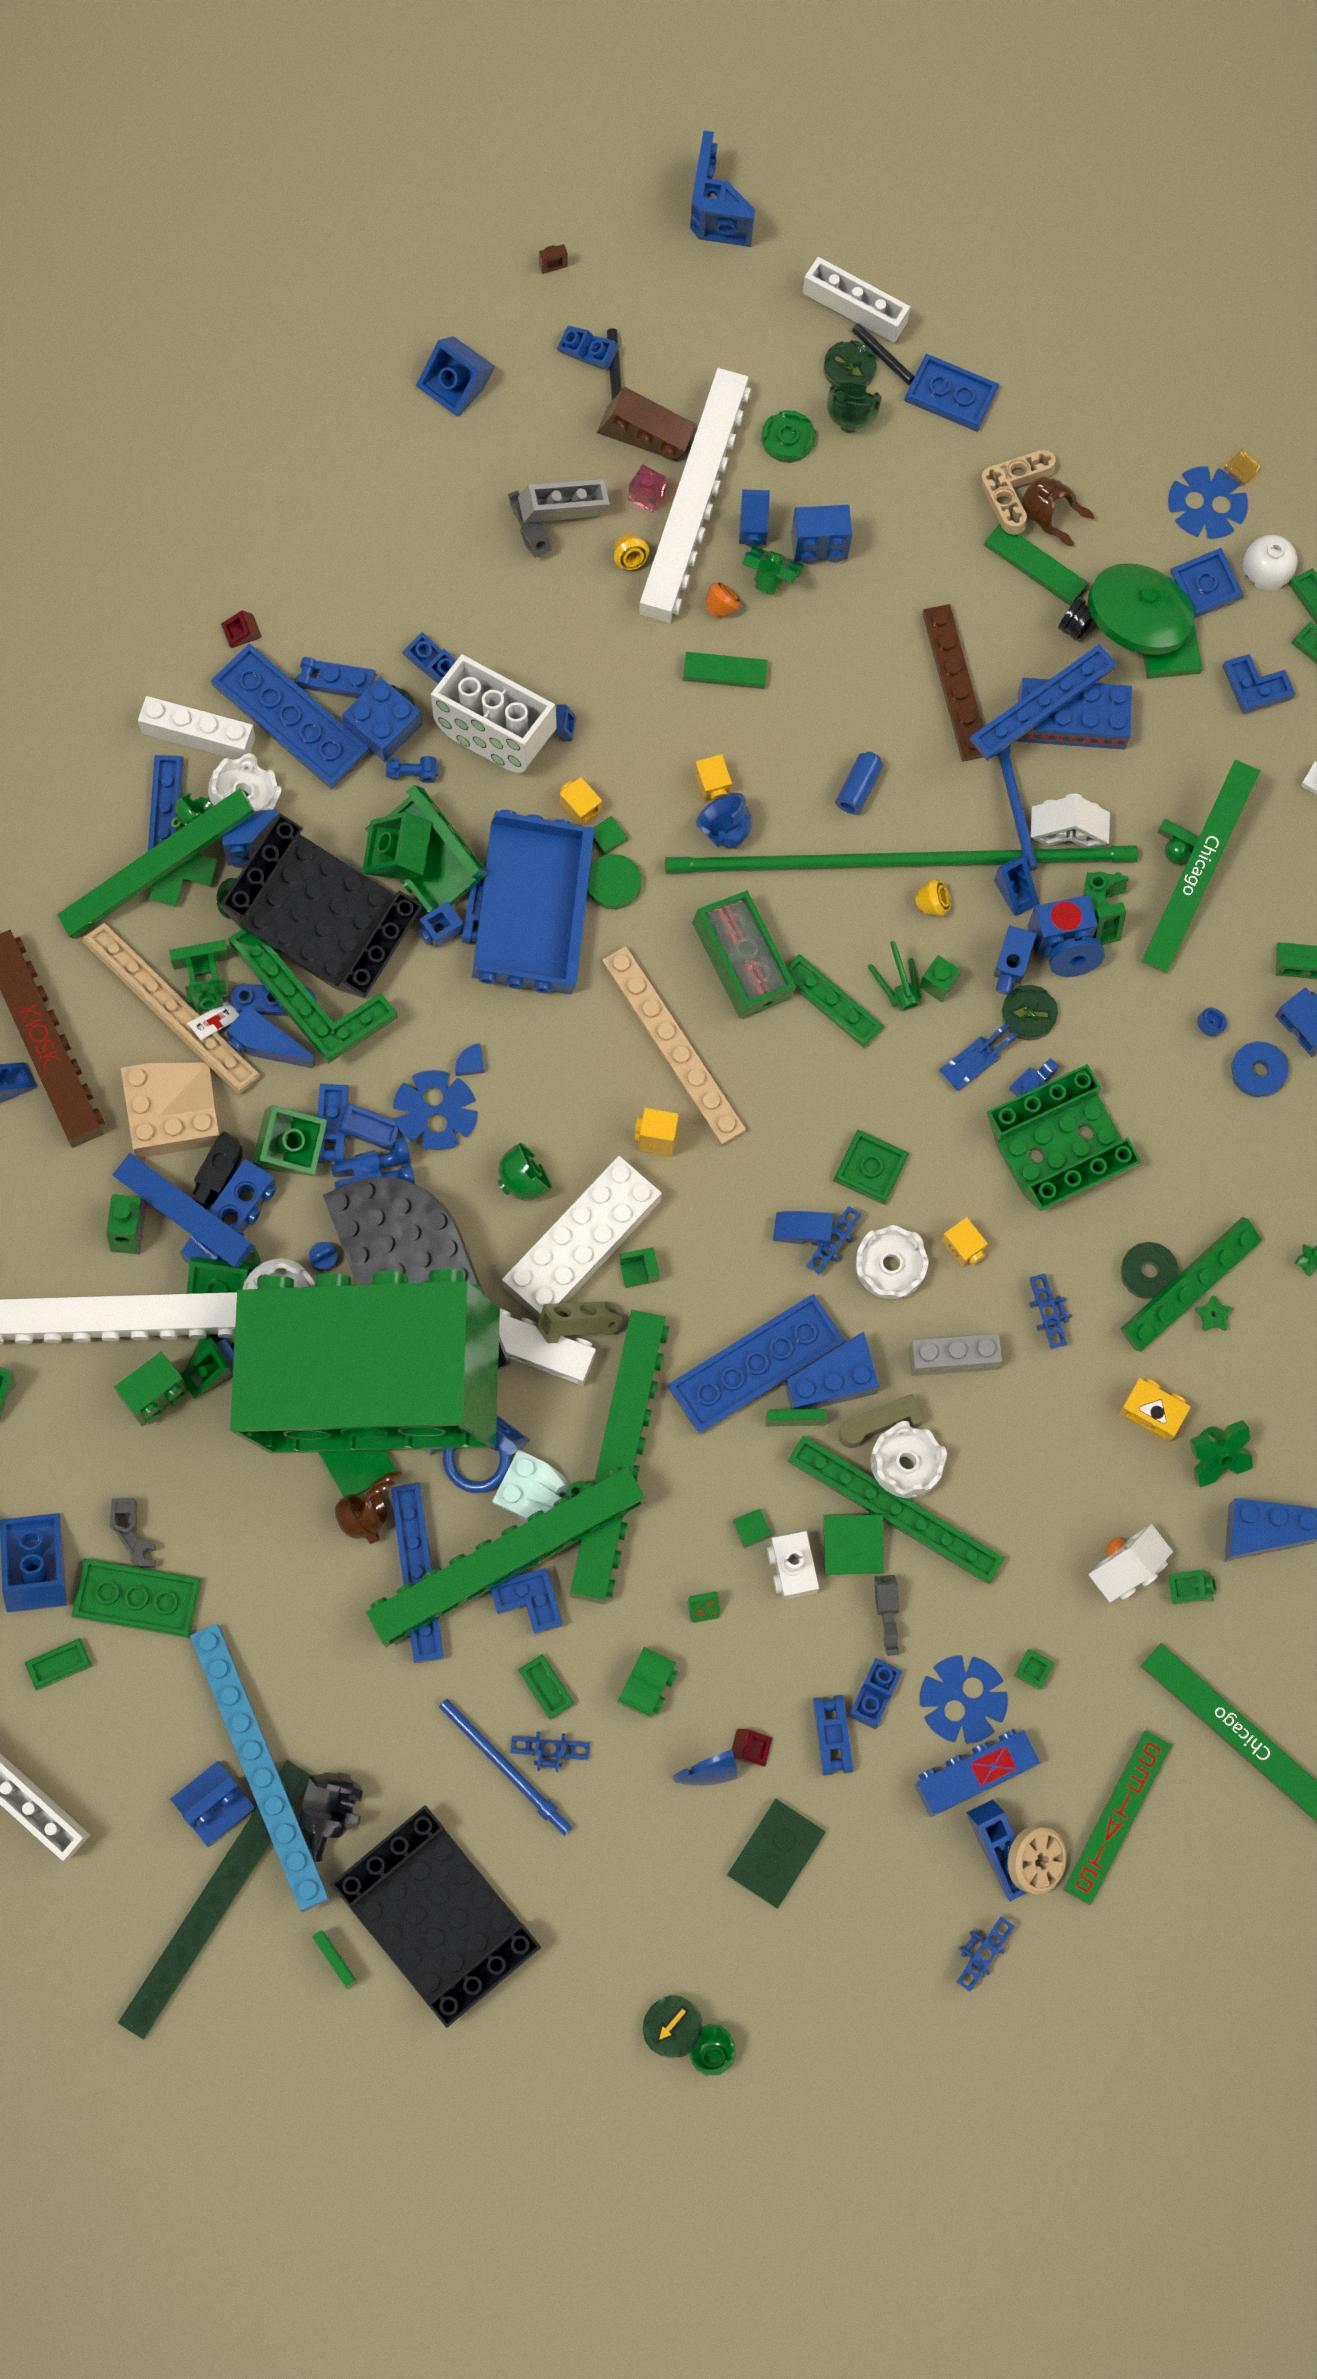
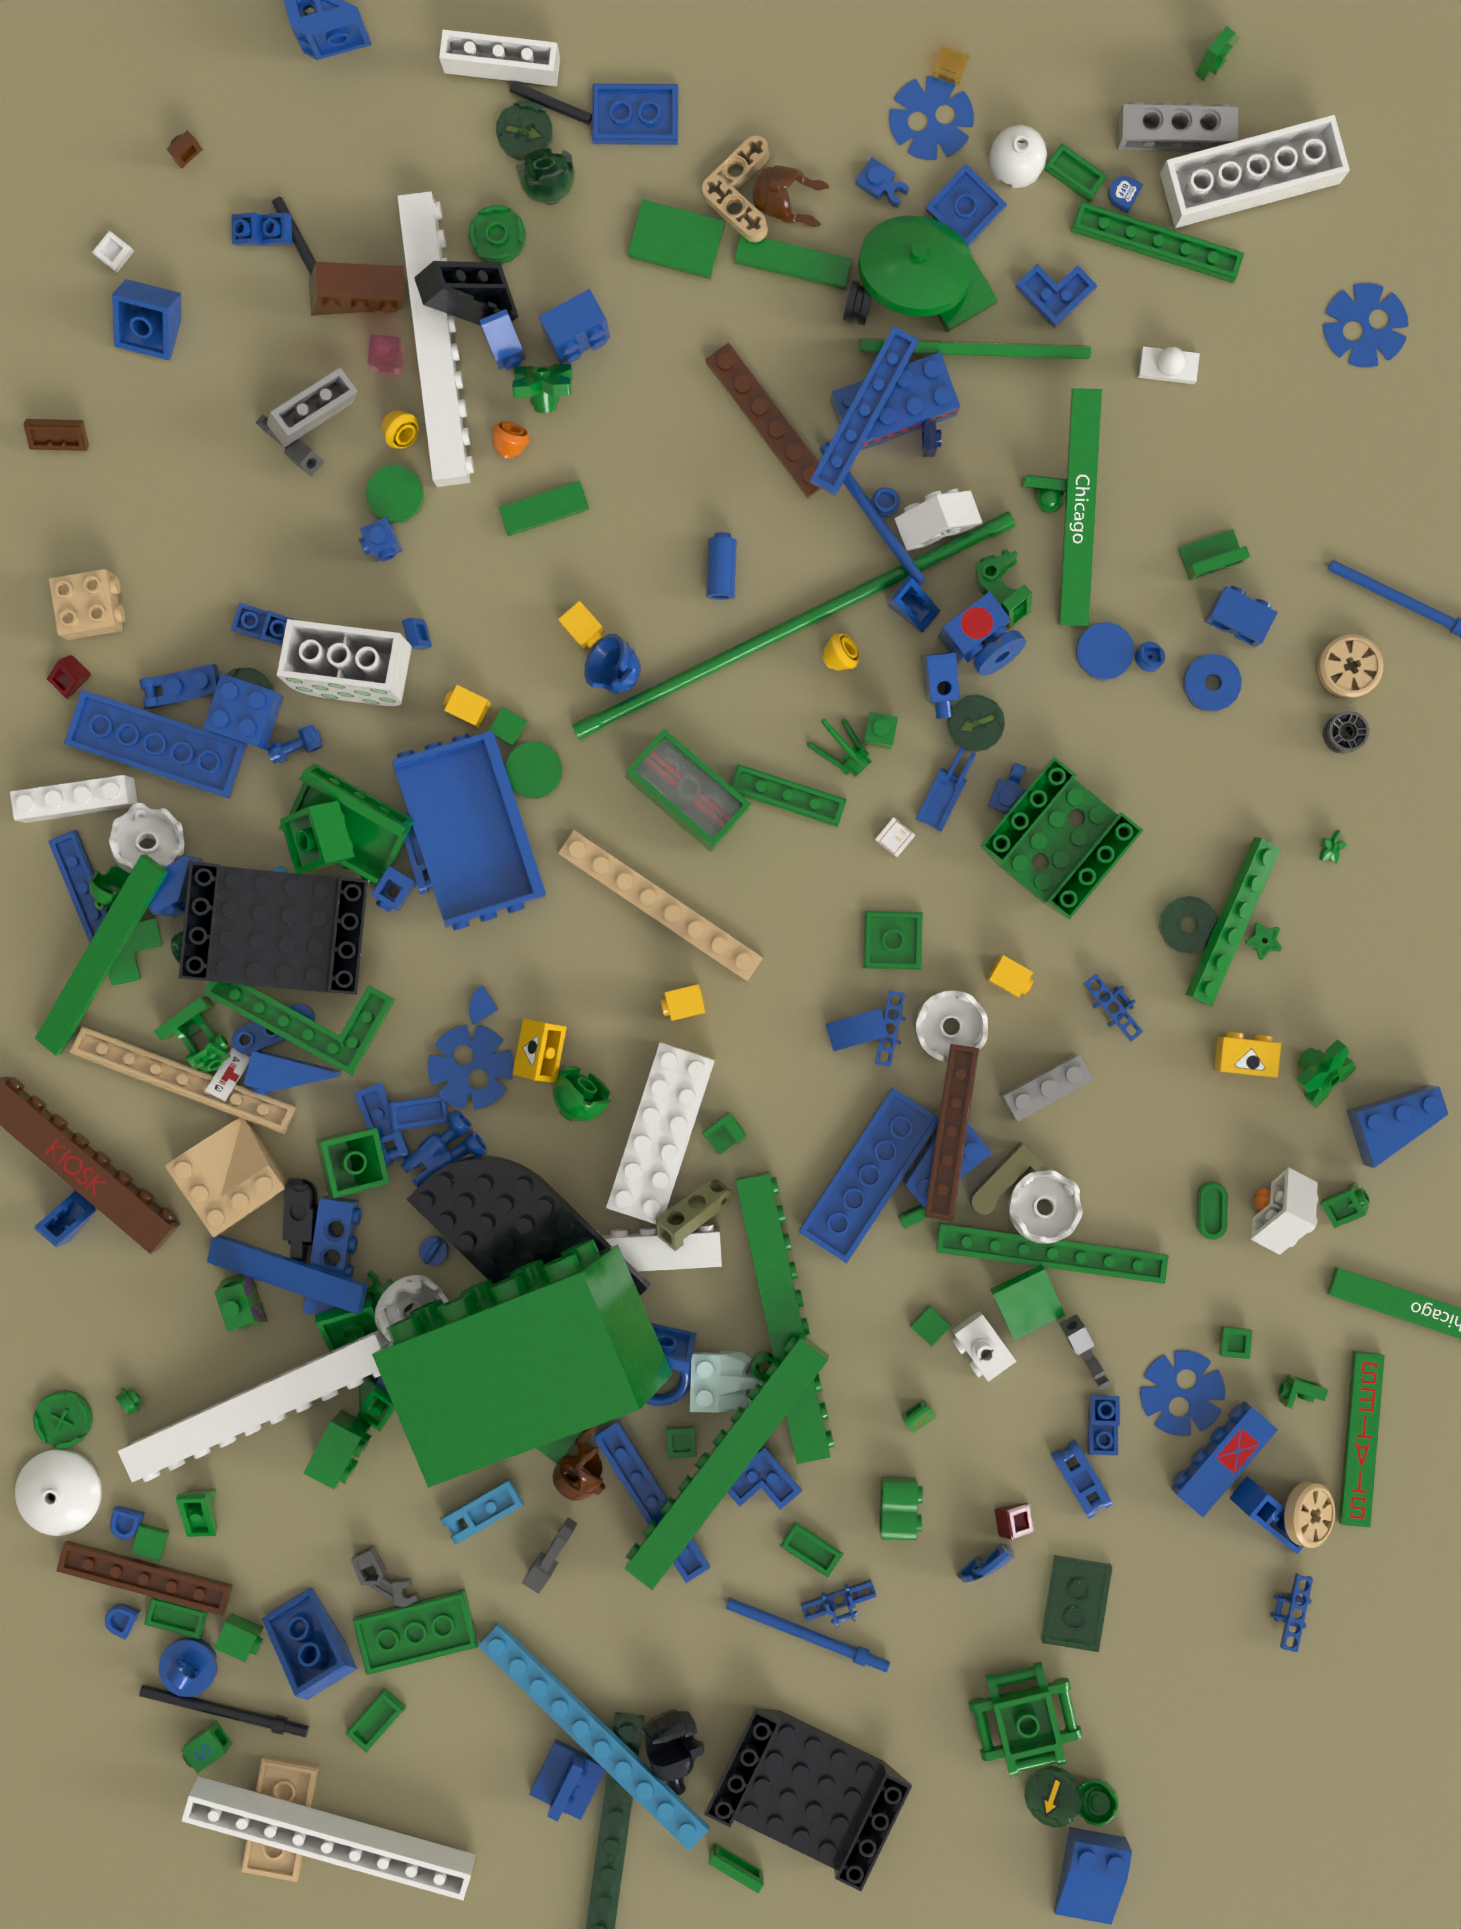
camera: 20 degrees left, 15 degrees up
none -> reddish brown plate [24,419,89,451]
none -> tan brick [49,569,125,640]
none -> white tile [92,230,134,273]
none -> blue brick [359,517,403,562]
none -> green tile [366,465,424,524]
none -> black wedge [414,261,519,326]
none -> dark azure plate [440,1478,524,1544]
none -> yellow brick [512,1018,567,1083]
none -> dark grey piece [522,1517,577,1594]
none -> green tile [628,199,725,279]
none -> green plate [666,1426,697,1459]
none -> blue plate [855,157,909,207]
none -> green tile [859,338,1091,359]
none -> blue plate [871,487,900,517]
none -> white tile [875,817,915,858]
none -> clear blue plate [922,420,942,457]
none -> reddish brown tile [924,1044,979,1222]
none -> green brick [968,1662,1083,1777]
none -> blue slope [1054,1827,1132,1925]
none -> blue tile [1076,622,1134,681]
none -> green tile [1196,1181,1228,1240]
none -> green bracket [1278,1374,1328,1409]

